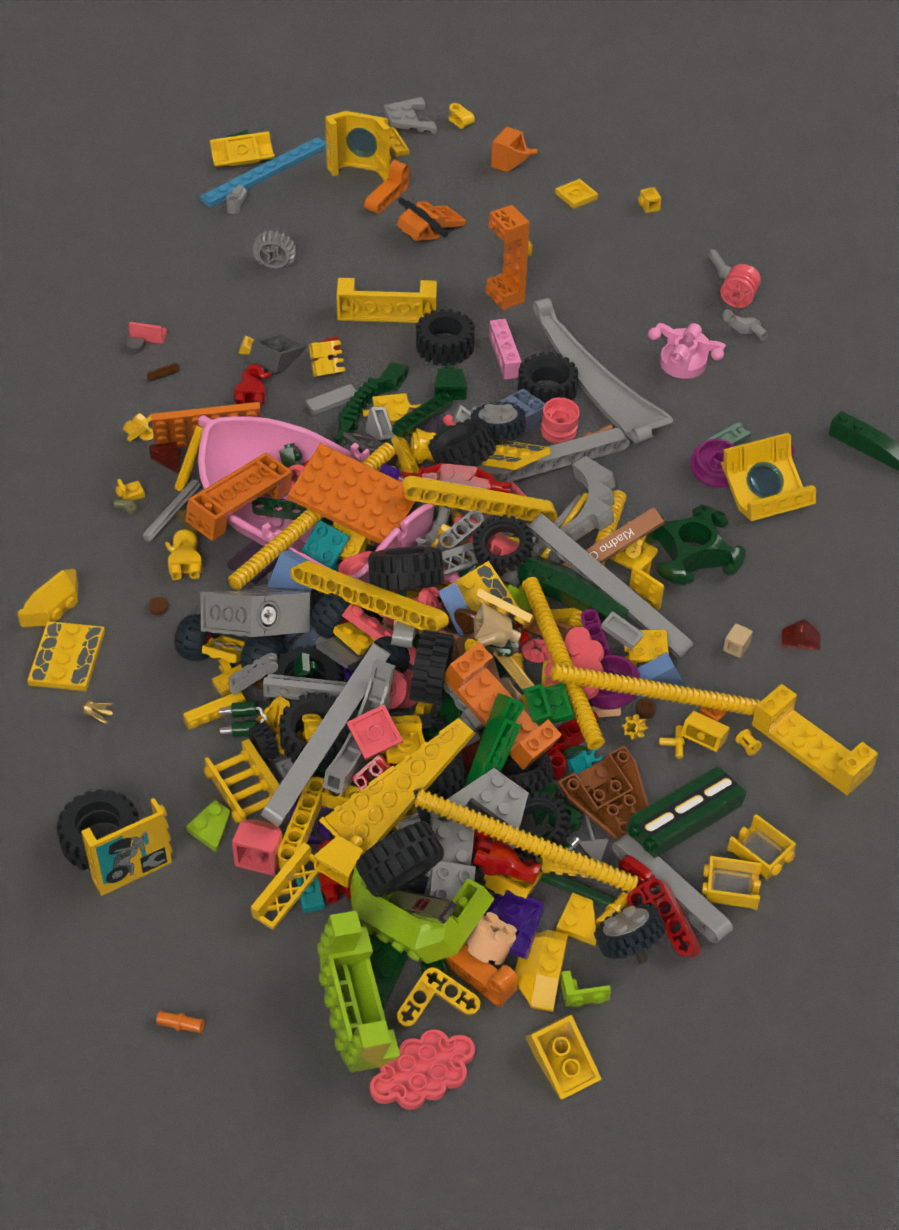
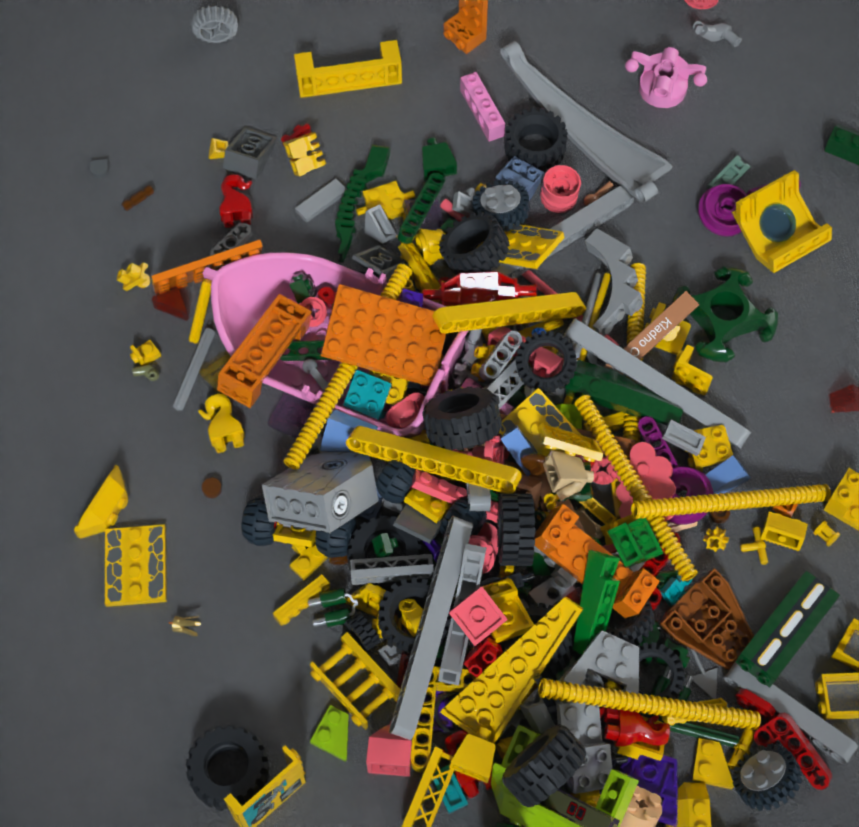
camera: 10 degrees left, 15 degrees up
coral panel [129,322,167,344] -> none
light grey hinge [229,653,278,695] -> none
black tyre [416,309,475,366] -> none
tan brick [723,623,753,658] -> none
none -> light grey piece [302,359,344,399]

